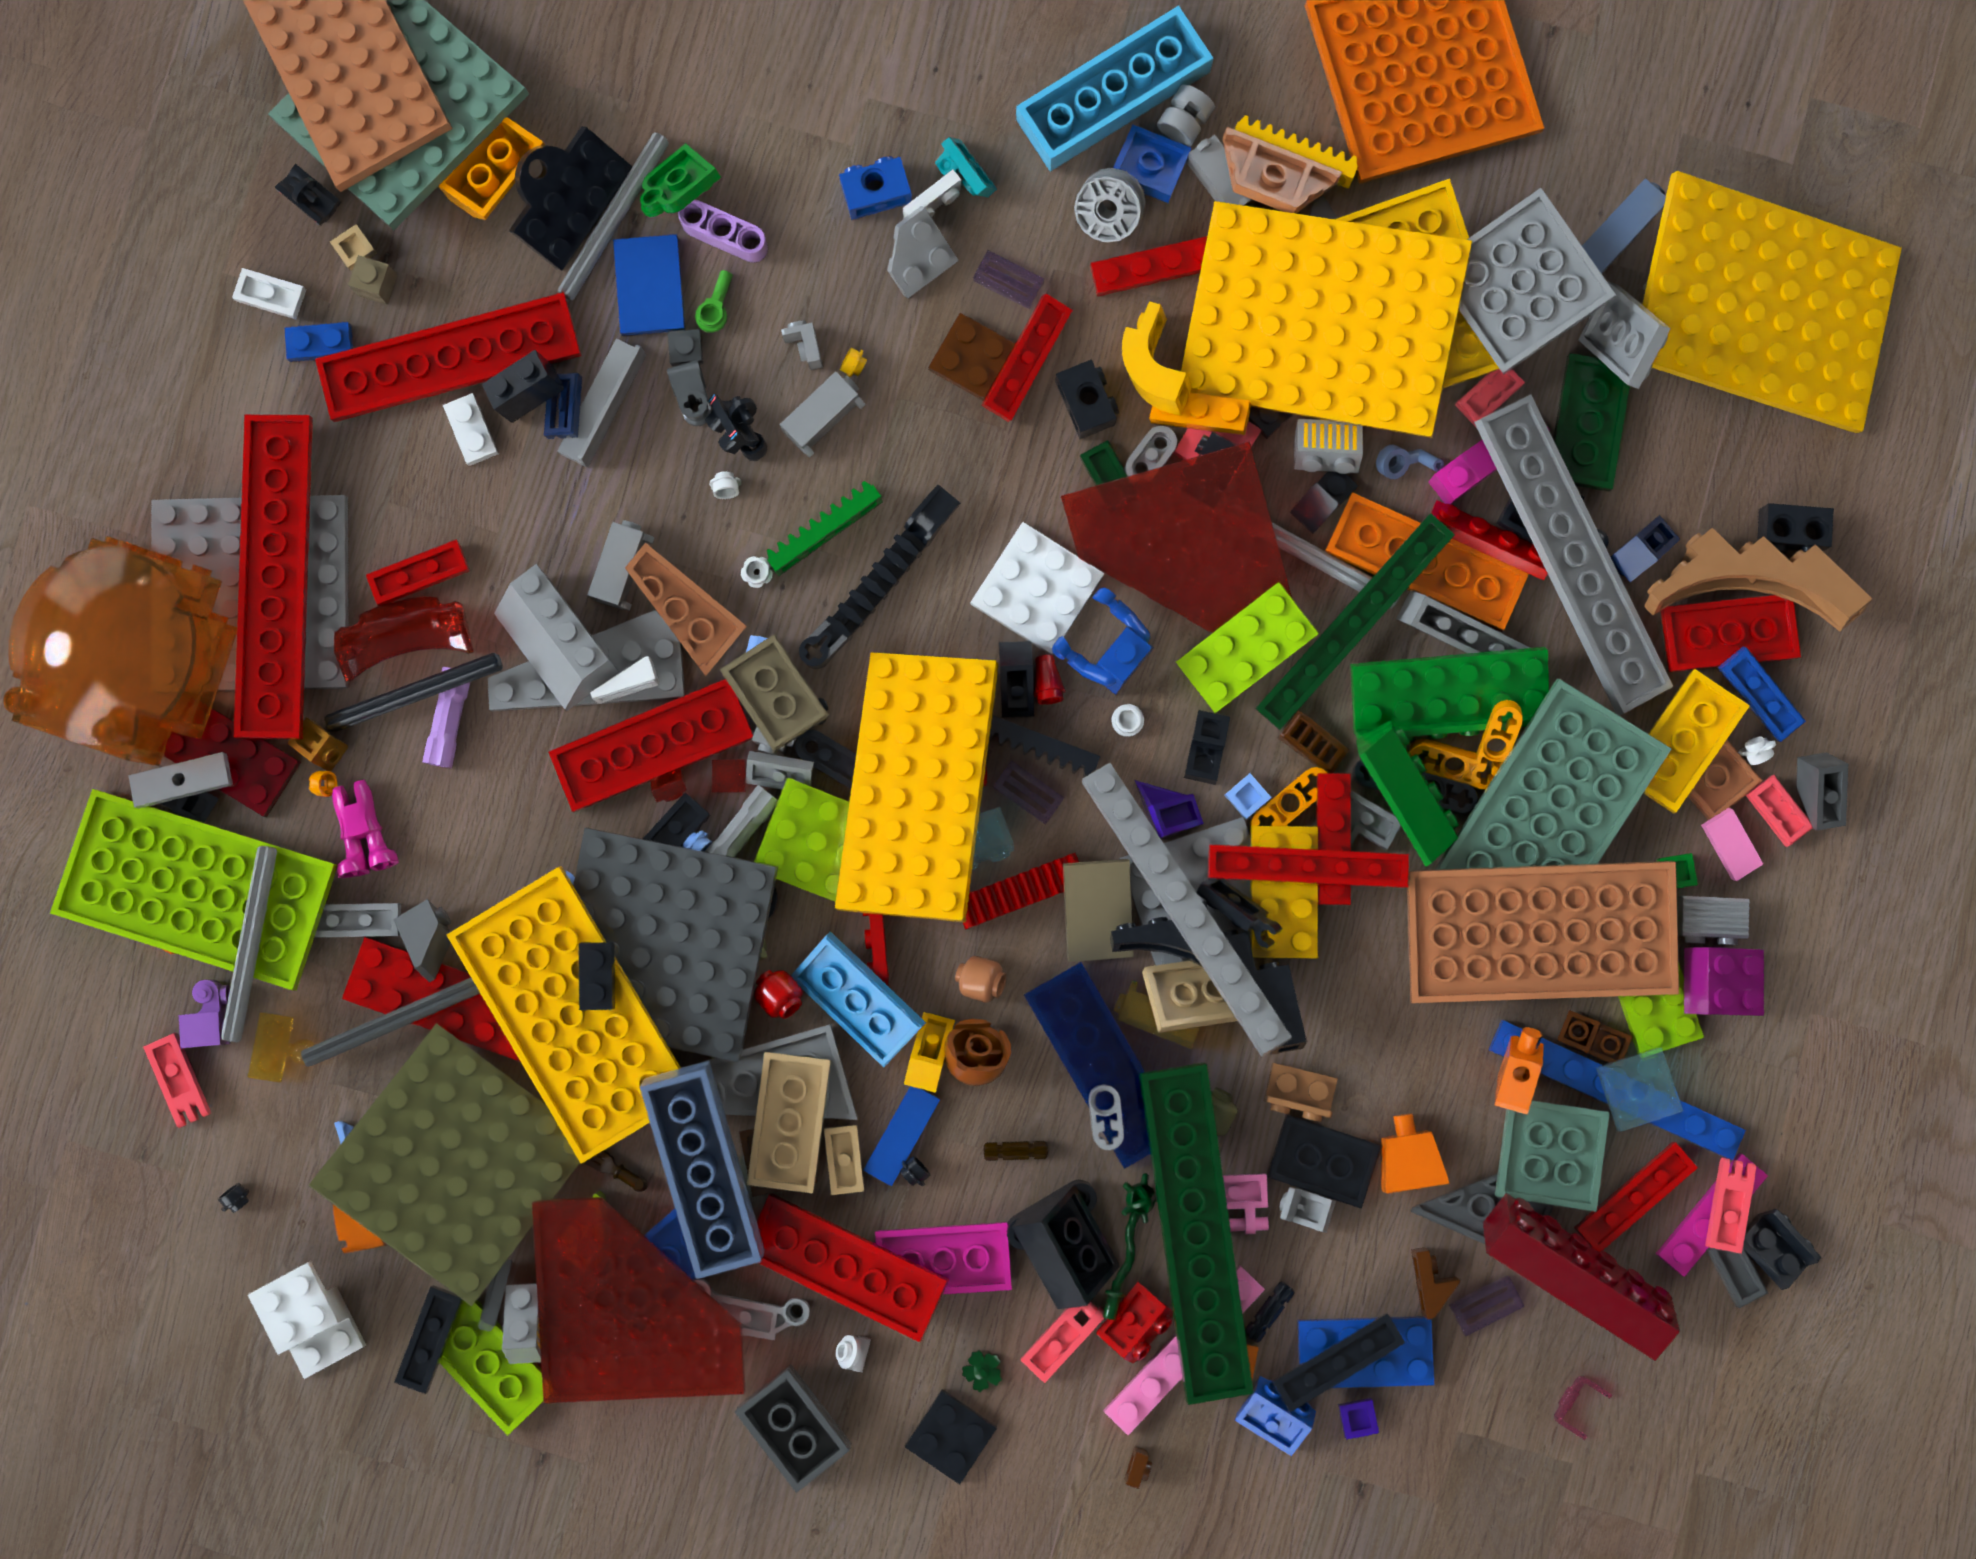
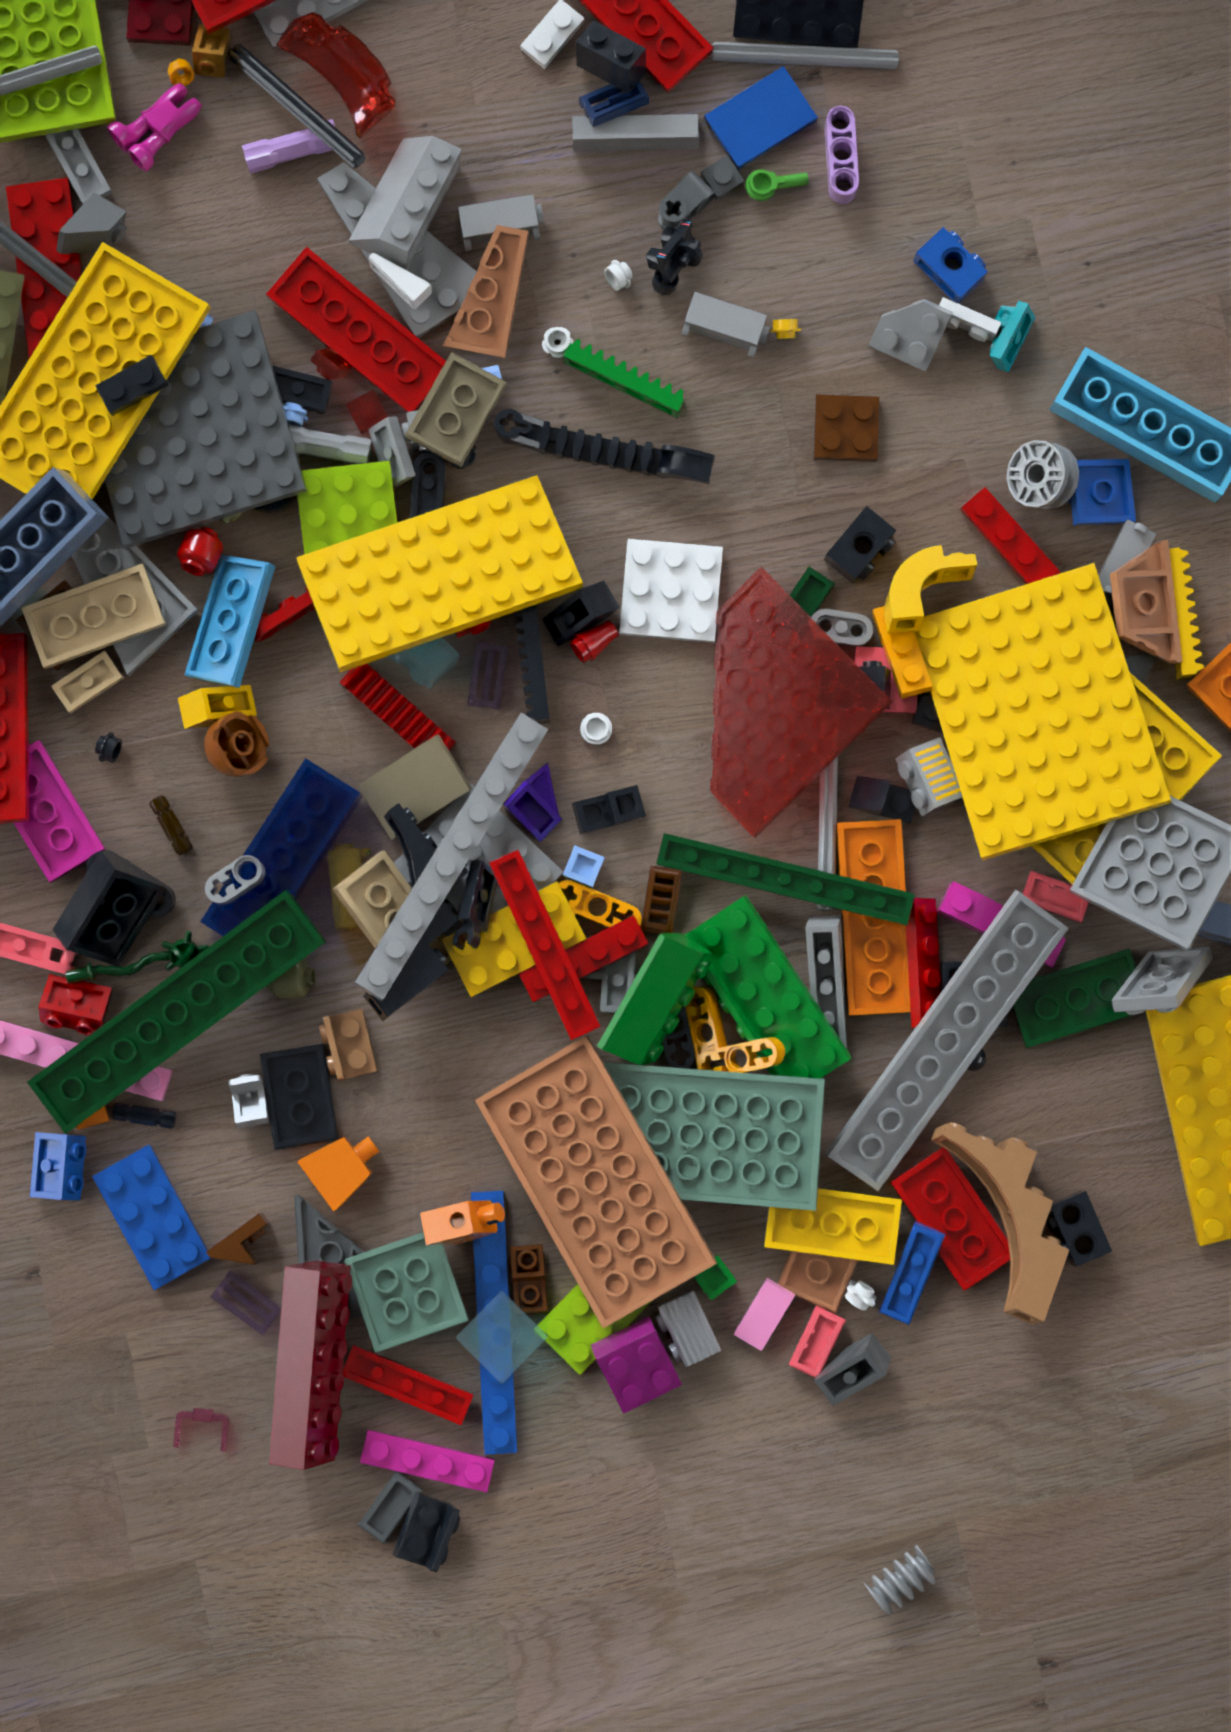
camera: 60 degrees right, 0 degrees up
red plate [366,539,470,606] -> none
green plate [640,143,721,217] -> none
light grey bracket [781,321,823,370] -> none
blue tile [863,1086,940,1187] -> none
nougat head [955,956,1006,1003] -> none
clear purple tile [973,250,1044,310] -> none
red plate [981,293,1073,422] -> none
blue torso [1052,588,1154,695] -> none
light grey wheel [1157,84,1215,147] -> none
lime plate [1176,582,1319,713] -> none
bright pink plate [1223,1173,1269,1235] -> none
black gear [1272,1313,1405,1412] -> none
dark purple plate [1338,1398,1379,1440] -> none
sand blue plate [1376,444,1444,479] -> none
dark blue slope [1610,515,1680,582] -> none
coral hinge [1705,1157,1756,1254] -> none

